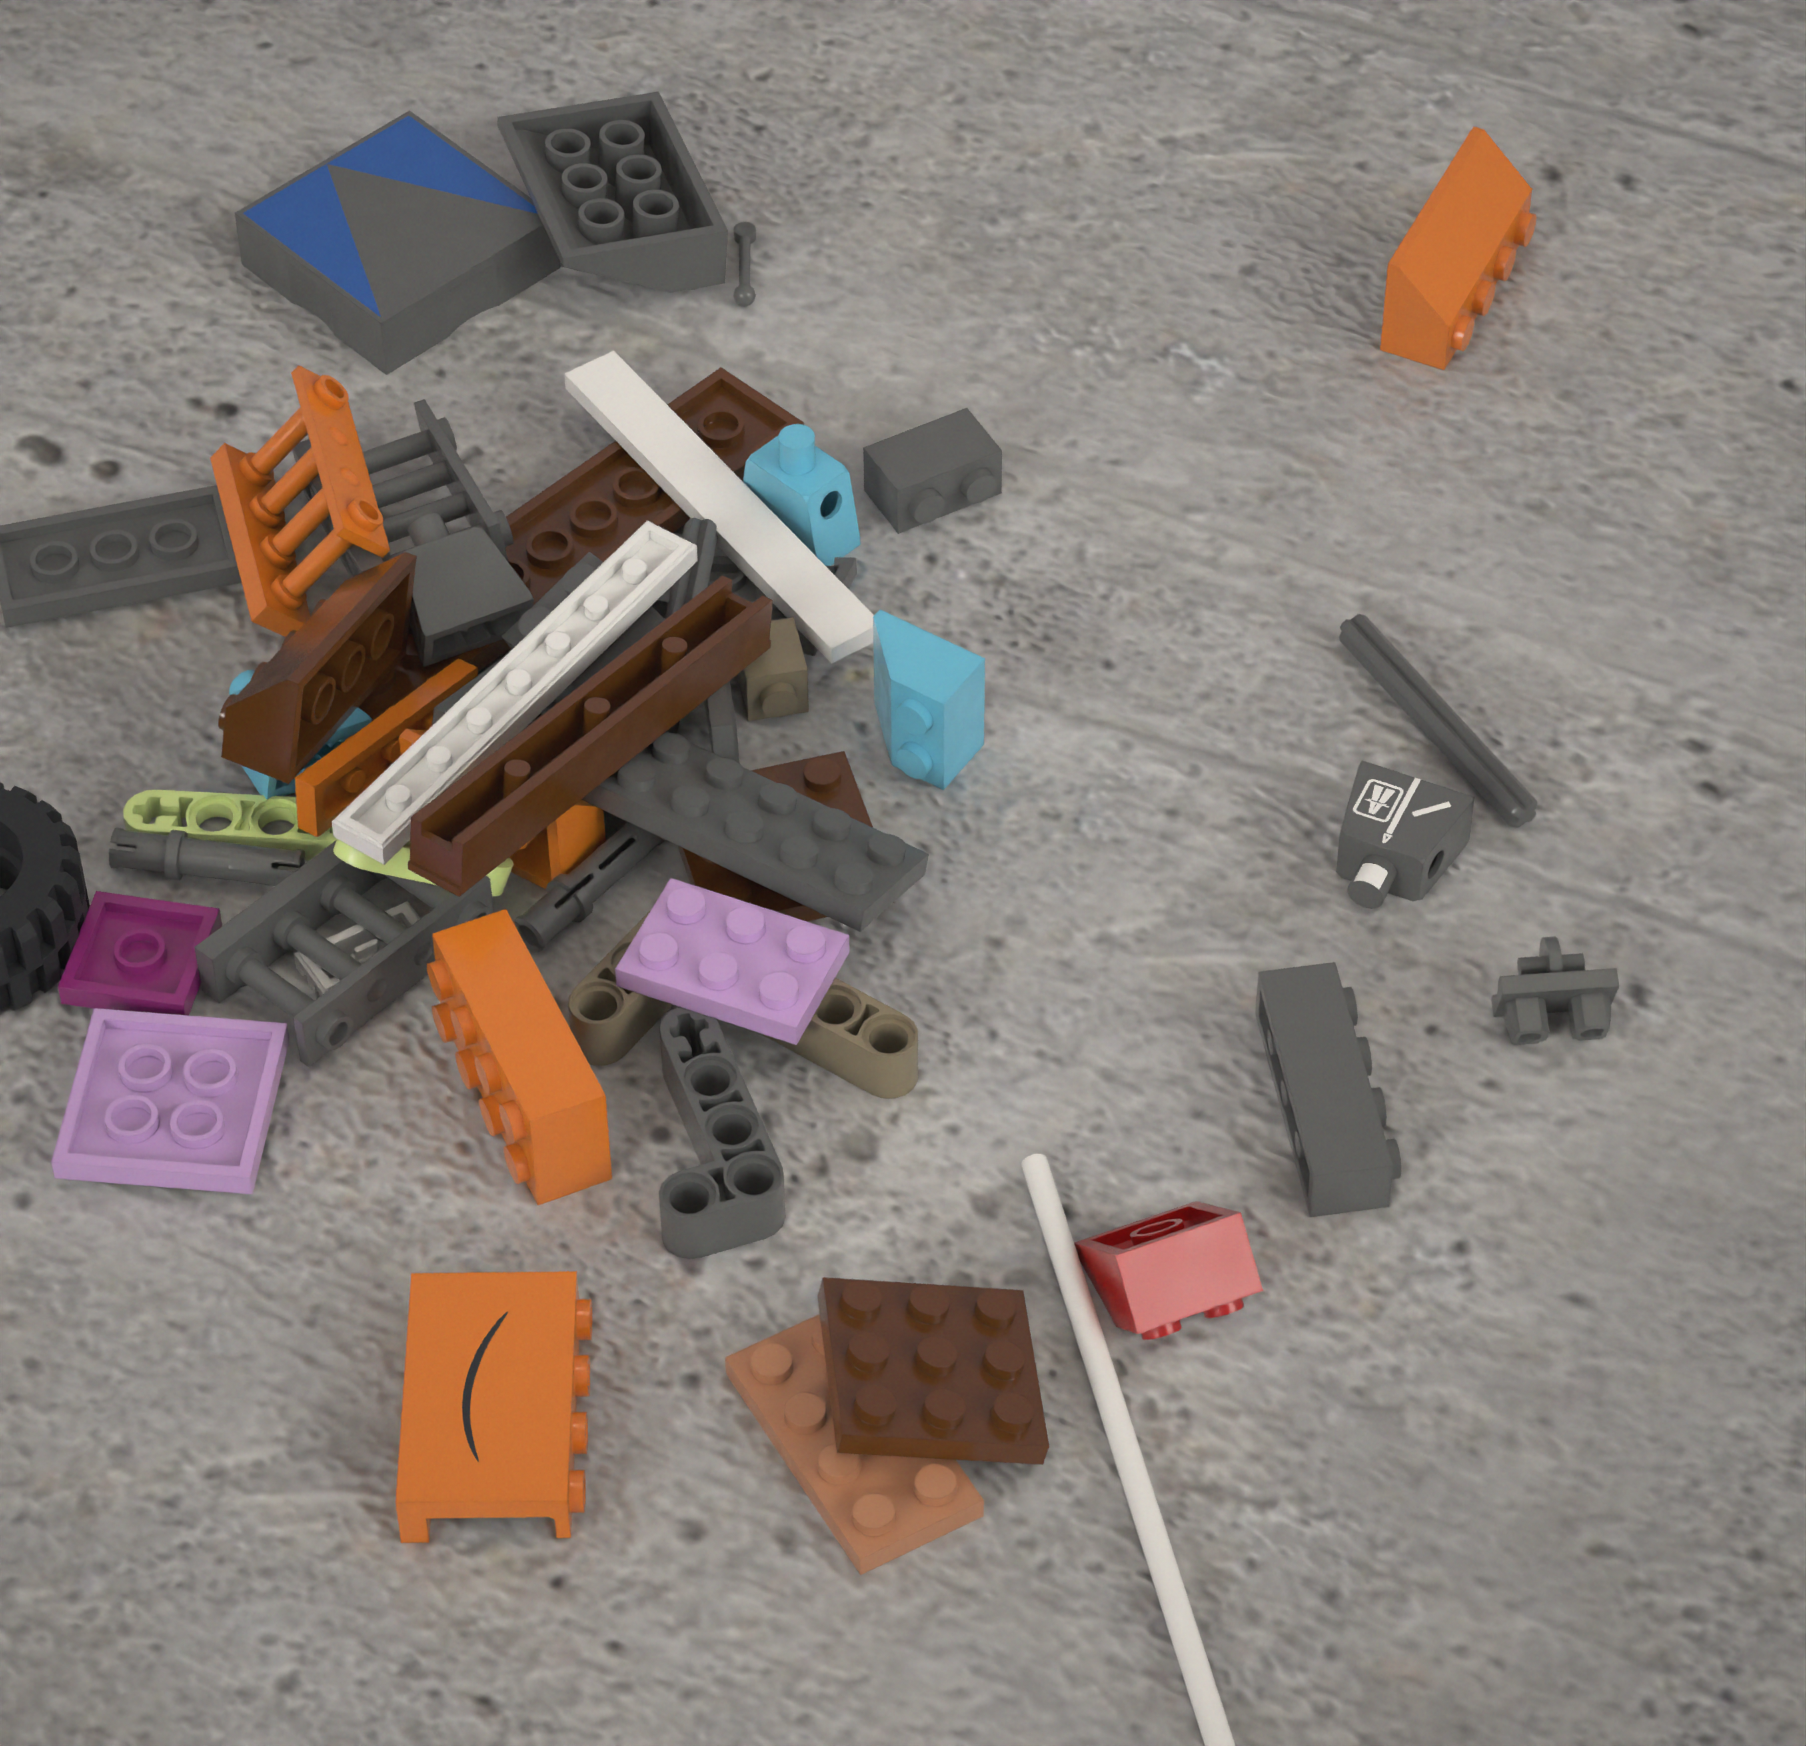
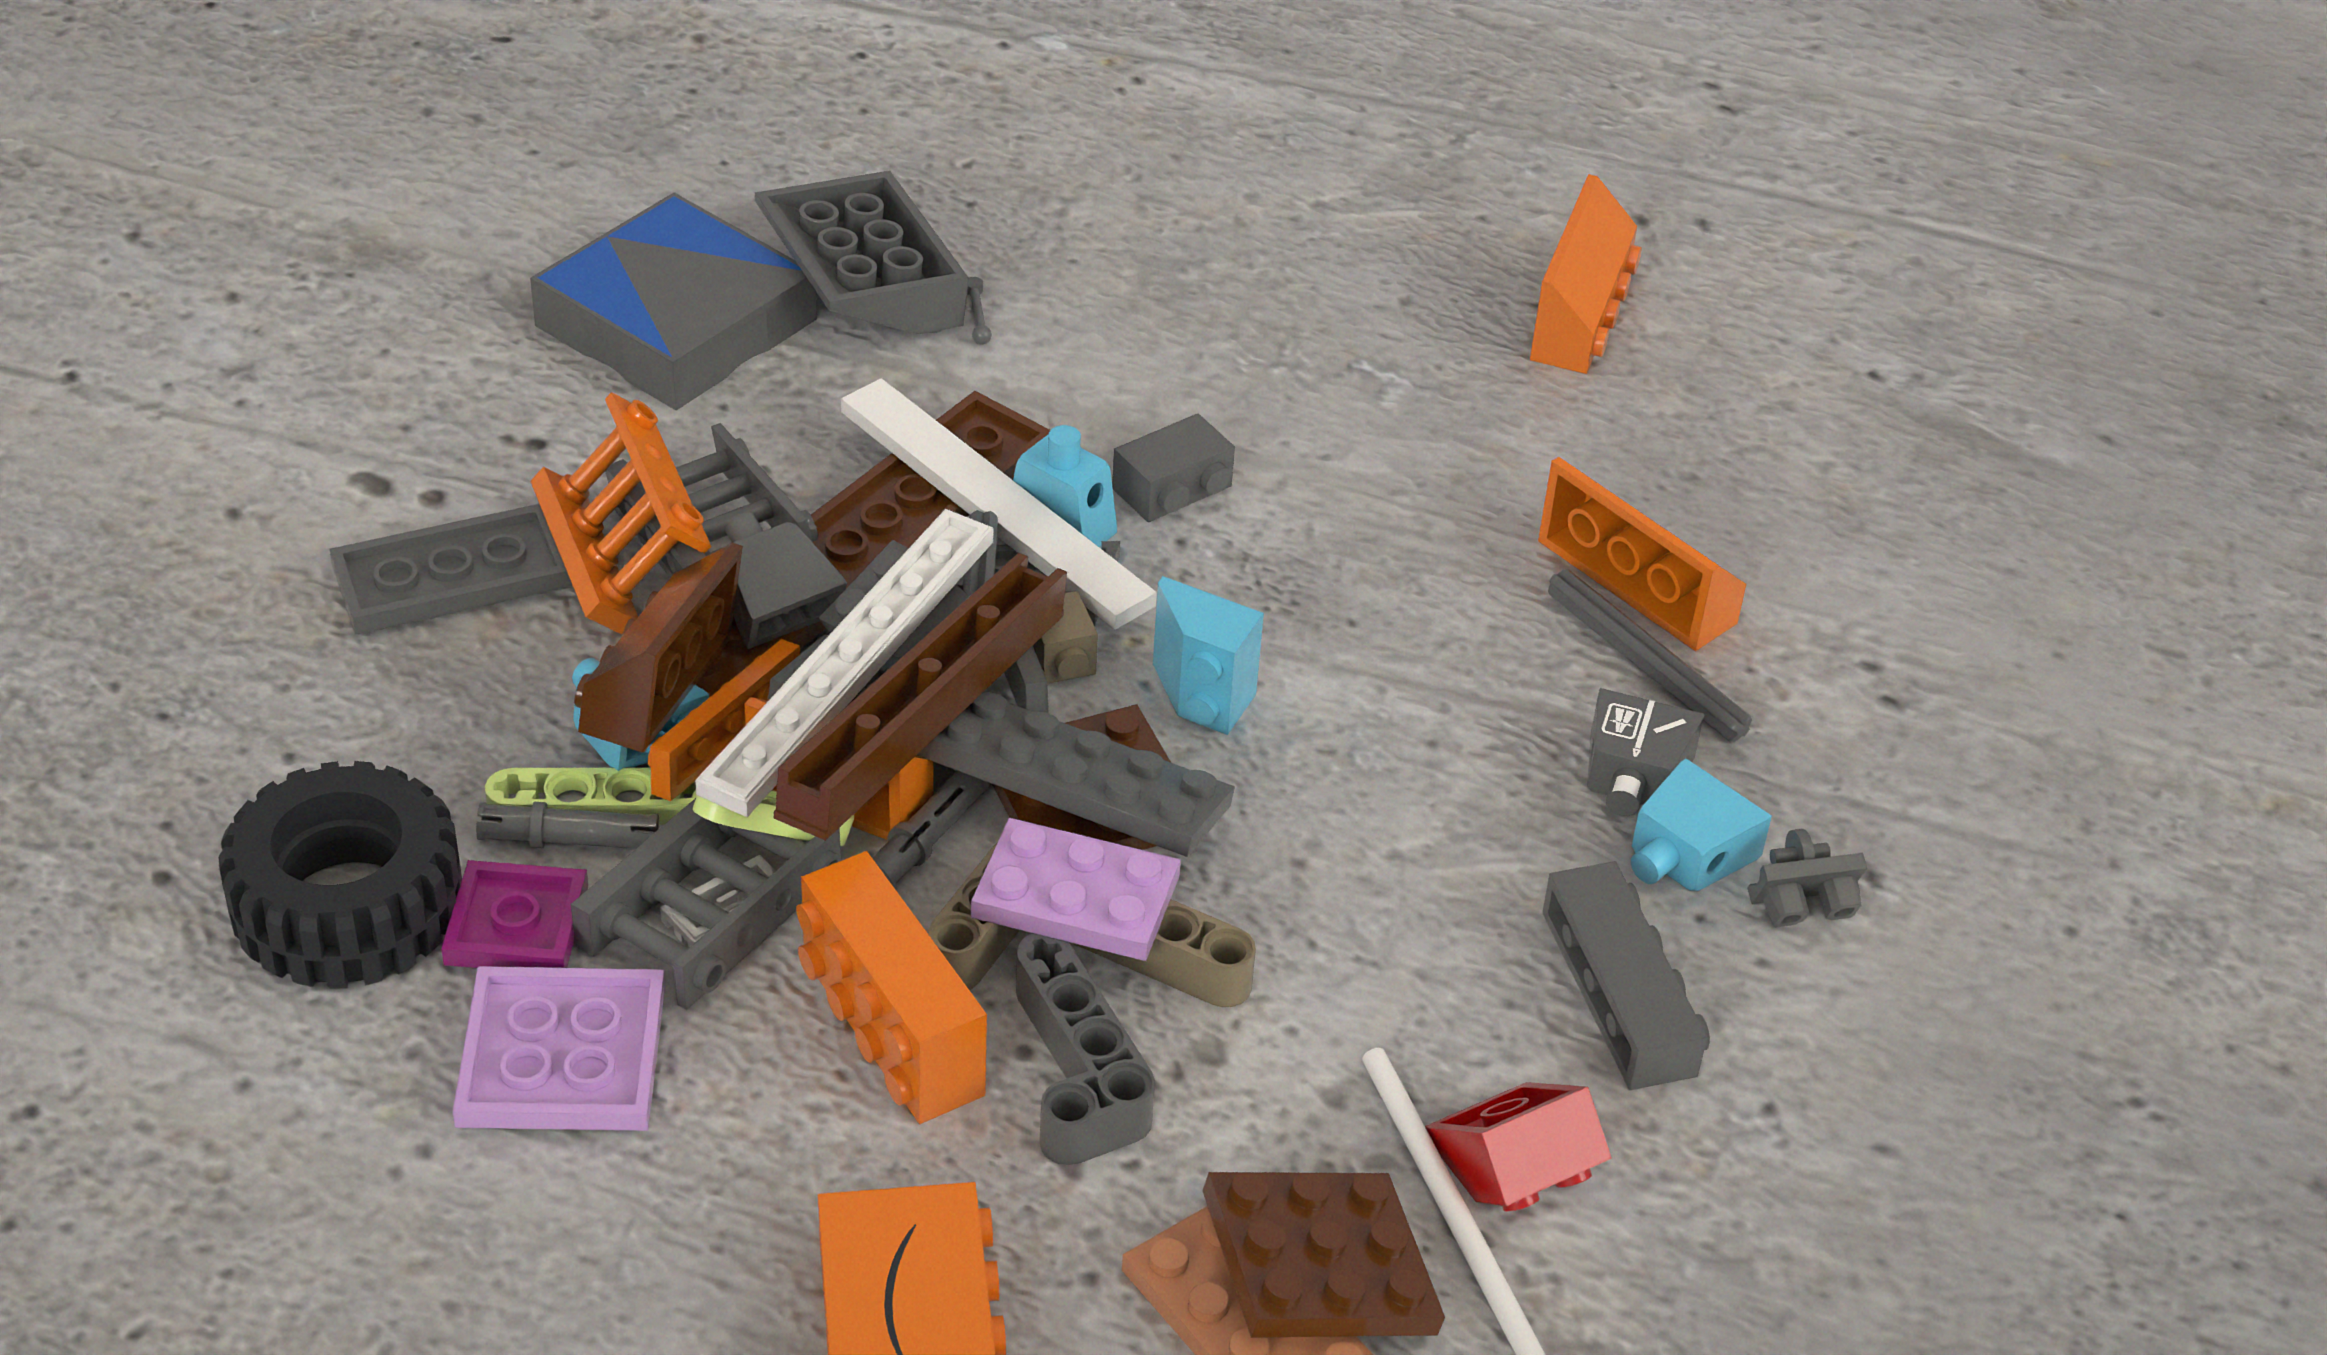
camera: 10 degrees left, 5 degrees down
none -> orange slope [1538,457,1746,652]
none -> medium azure torso [1631,758,1772,891]

